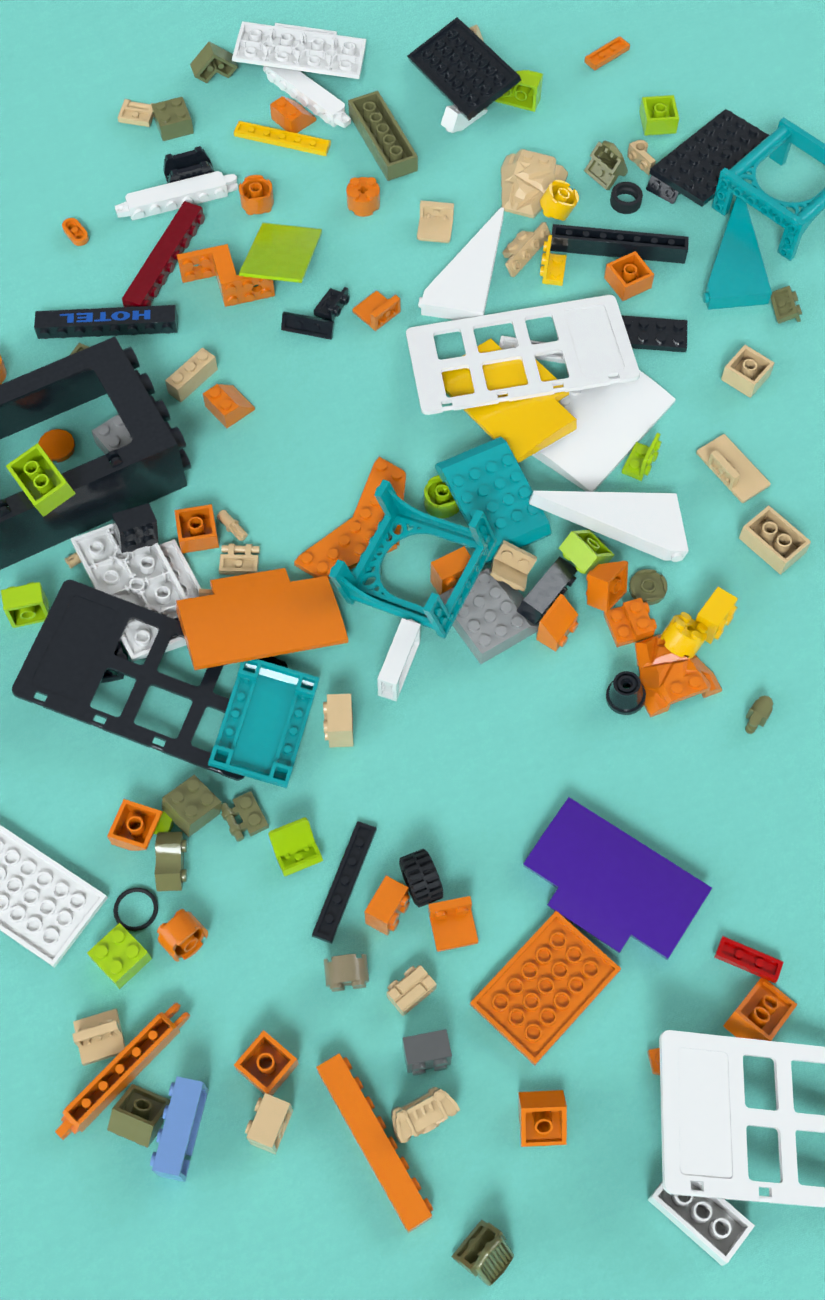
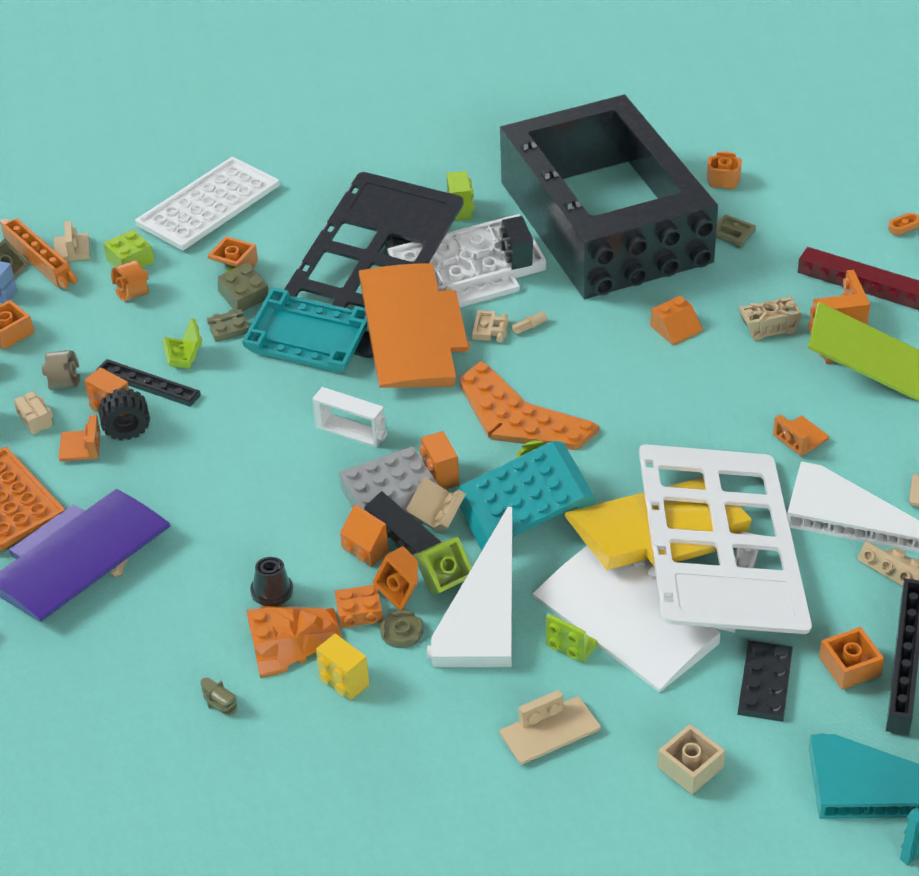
camera: 100 degrees right, 20 degrees down
lime brick [6,443,76,517] -> none
black brick [34,305,178,339] -> none
black tyre [113,888,158,931] -> none
olive brick [155,832,187,891] -> none
tan brick [165,347,218,402] -> none
orange brick [174,504,219,554] -> none
black plate [281,312,334,340] -> none
black bracket [314,287,350,321] -> none
tan brick [323,694,353,748] -> none
teal arch [329,479,497,638] -> none
yellow bracket [540,235,567,286] -> none
yellow brick [661,612,708,658] -> none
tan brick [739,505,811,575] -> none
olive bracket [771,285,802,324] -> none
none -> tan piece [739,296,801,341]

